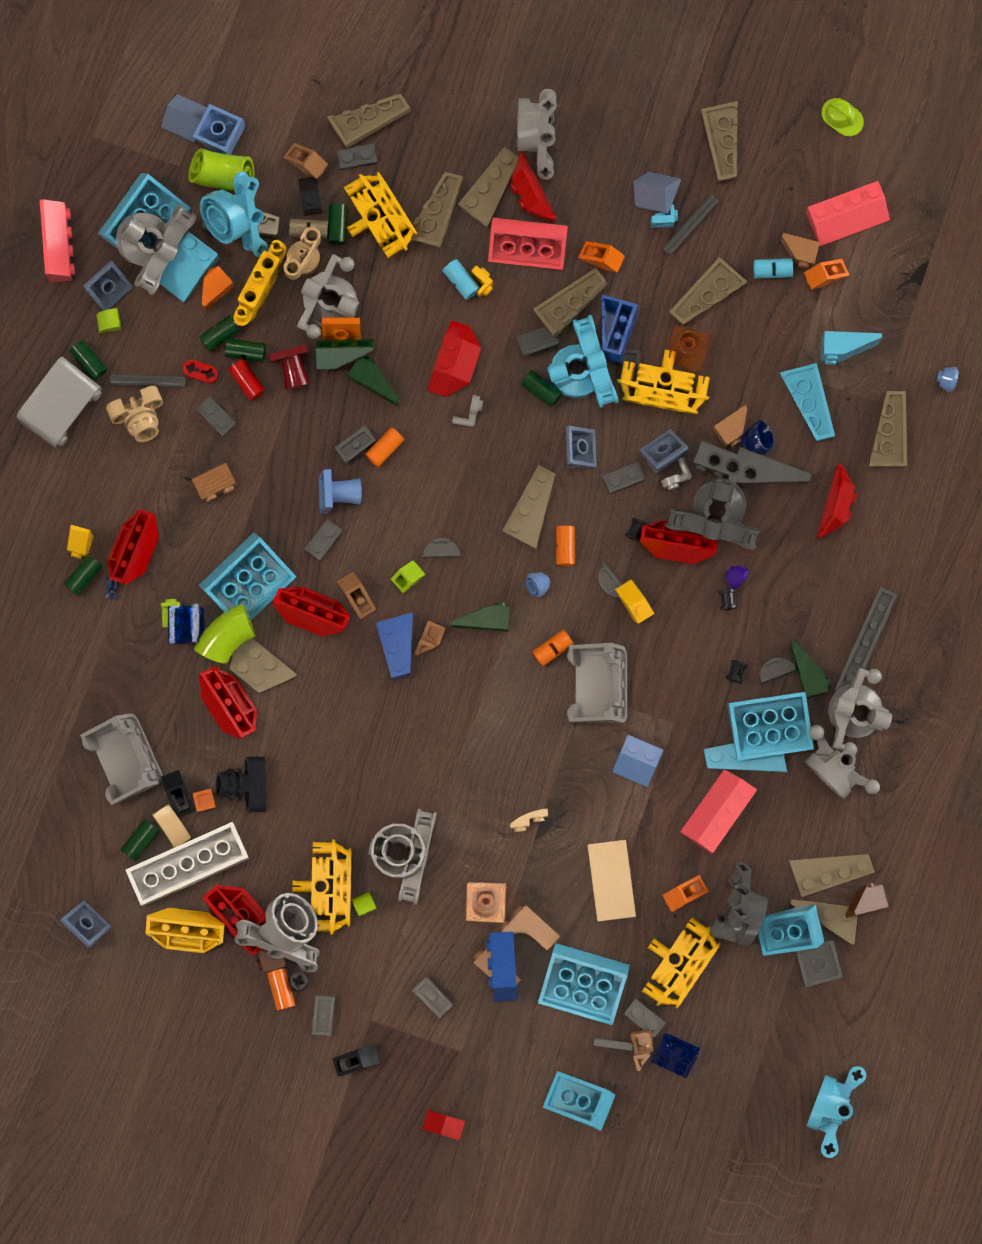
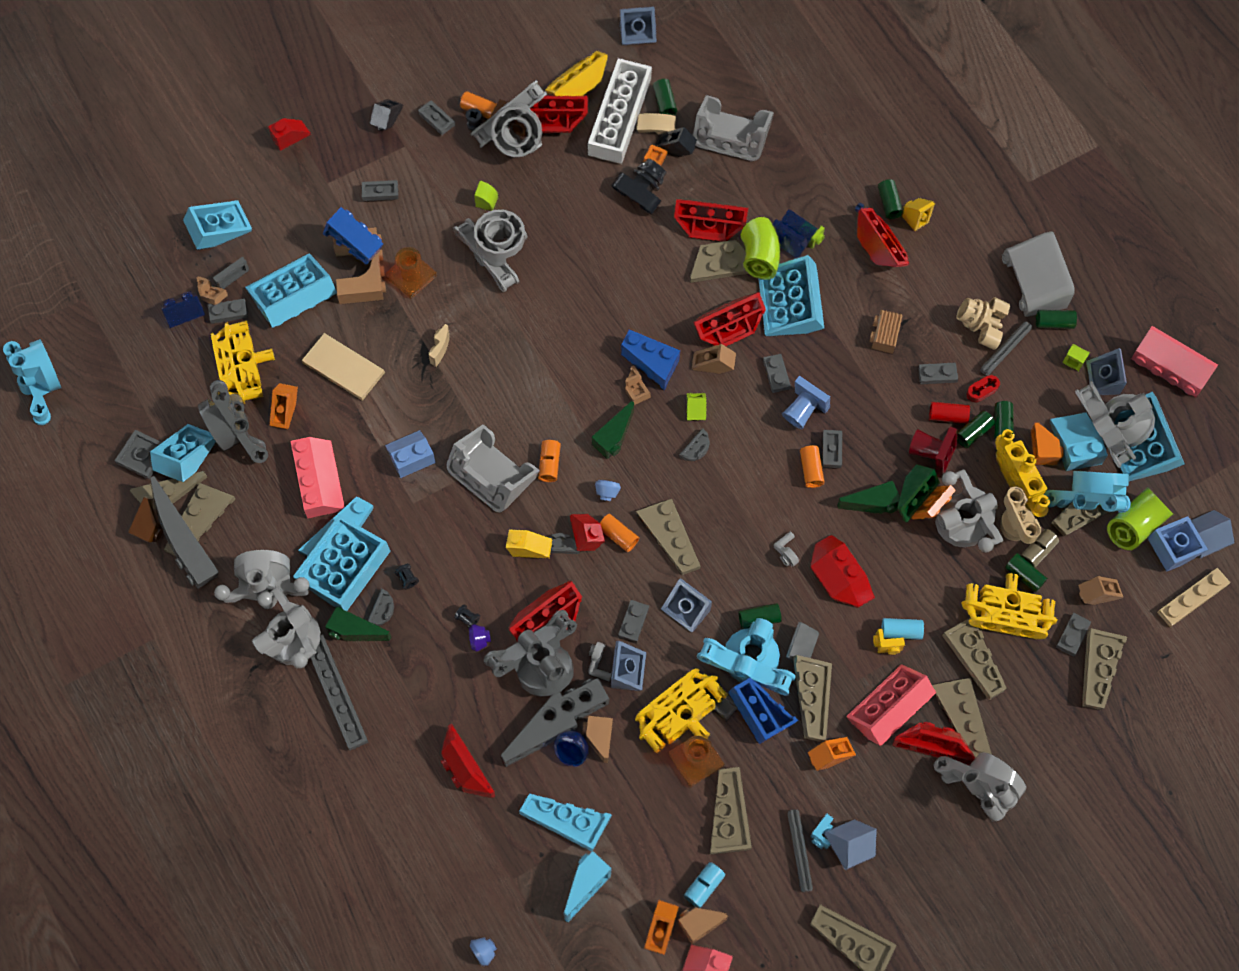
camera: 130 degrees right, 15 degrees down
yellow piece [292,839,352,935] -> none
black slope [298,177,323,216] -> none
black bush [625,518,648,542] -> none
dark tan wing [868,391,907,467] -> none
none -> dark grey slope [150,476,219,589]
none -> red slope [570,514,605,551]
none -> tan plate [1157,568,1231,628]

